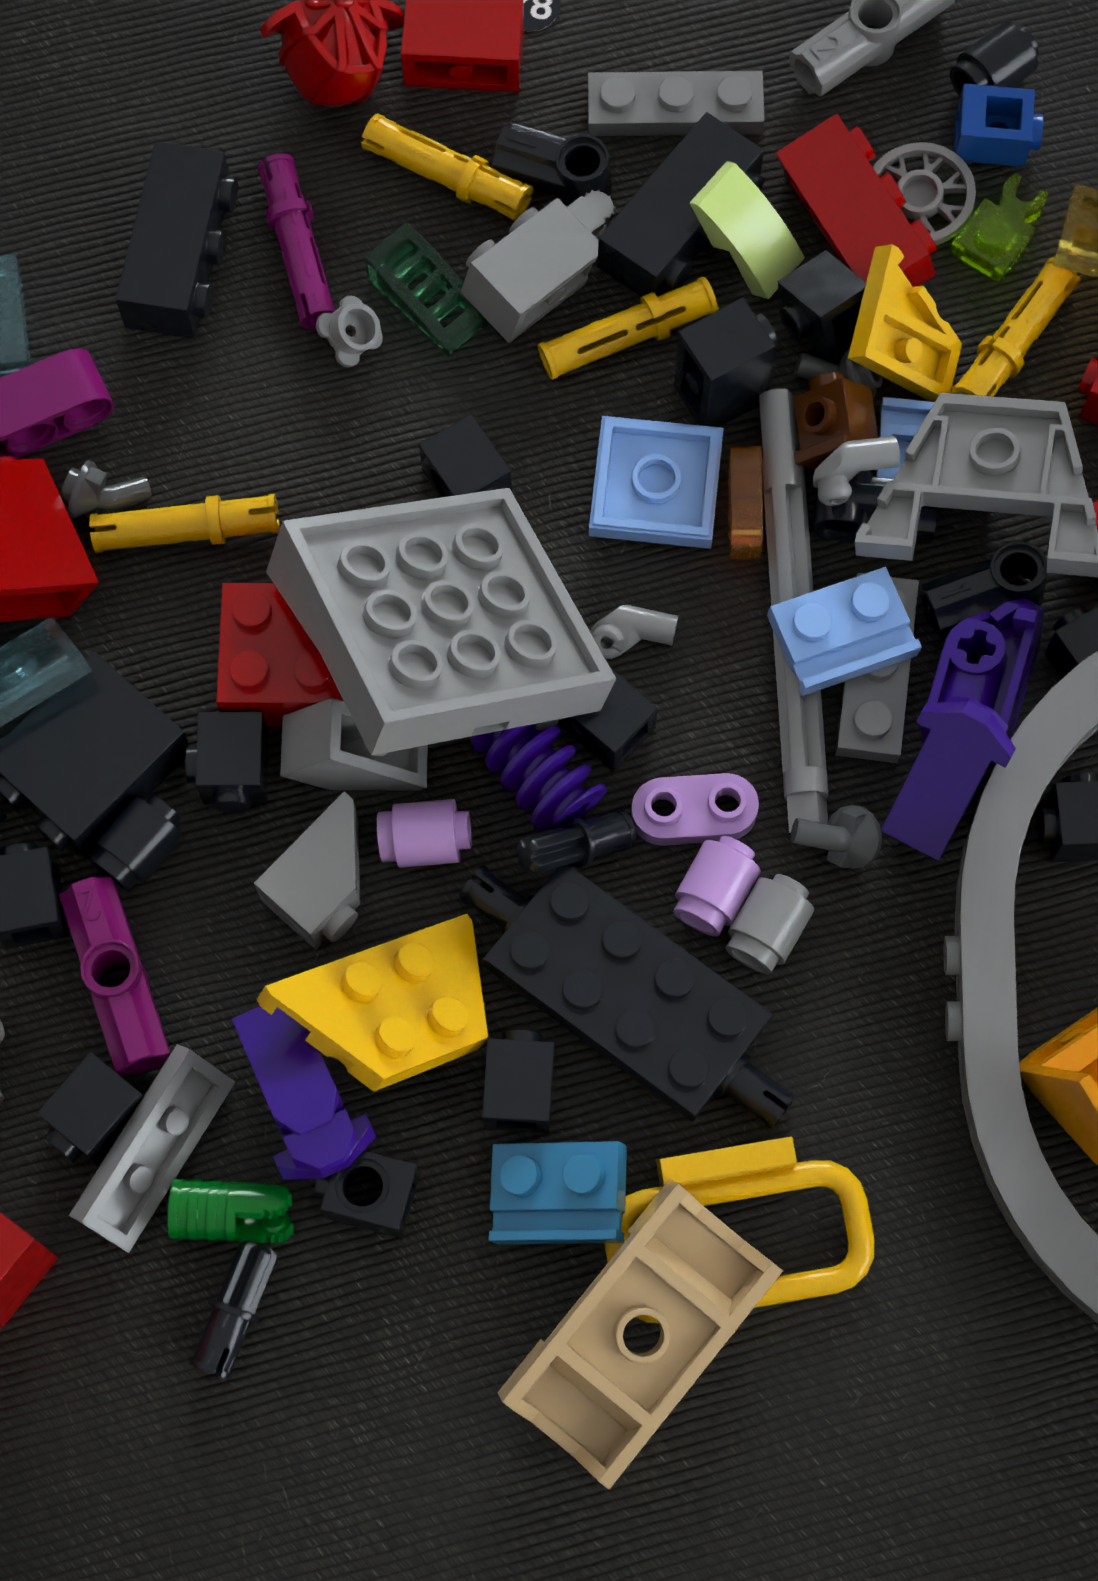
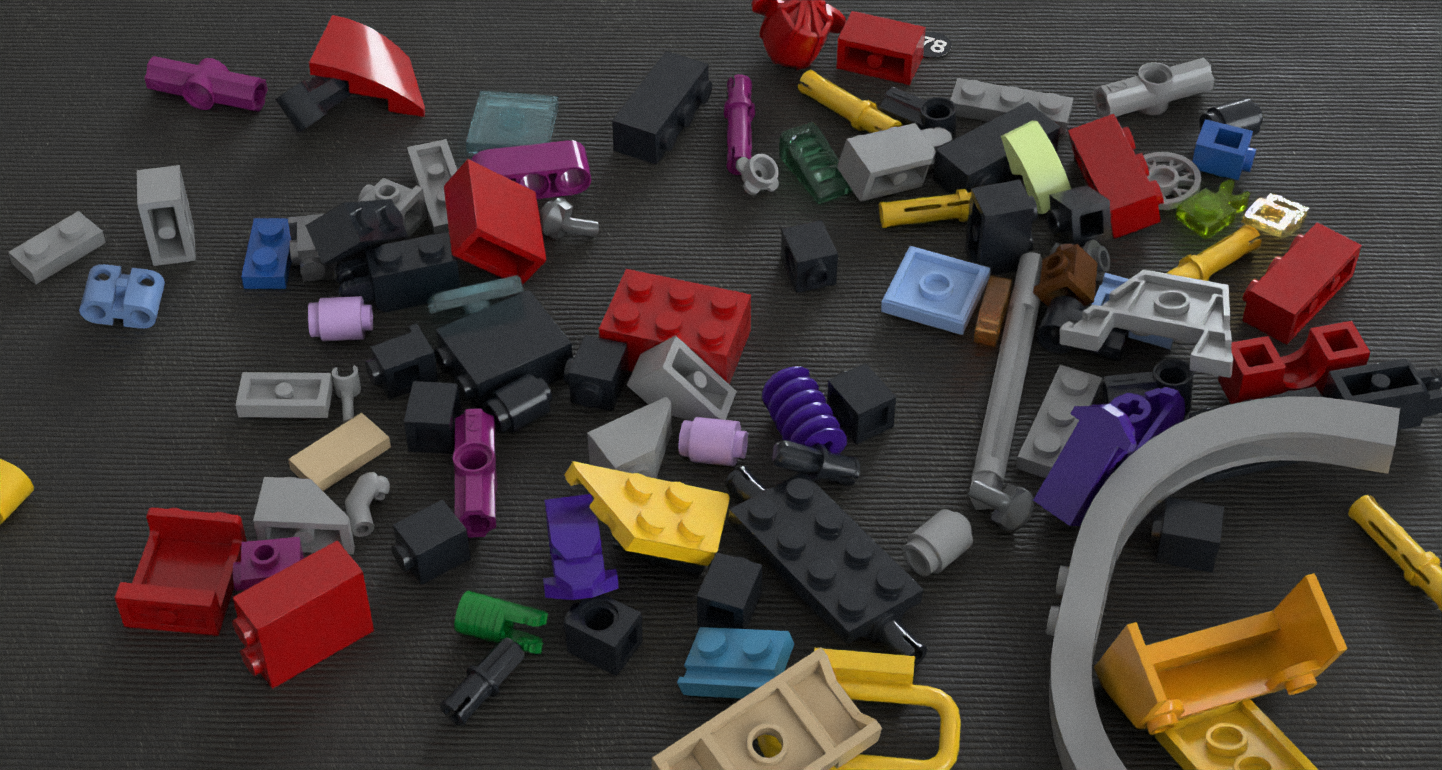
camera: 15 degrees right, 25 degrees down
light grey plate [69,1044,235,1253] -> none
yellow pin [89,494,280,553] -> none
light grey piece [266,488,616,756] -> none
light grey arm [590,605,679,659] -> none
lavender plate [631,773,759,846] -> none
lavender brick [673,836,761,936] -> none
light blue plate [767,567,922,696] -> none
light grey arm [813,436,900,506] -> none
yellow wing [848,244,962,402] -> none

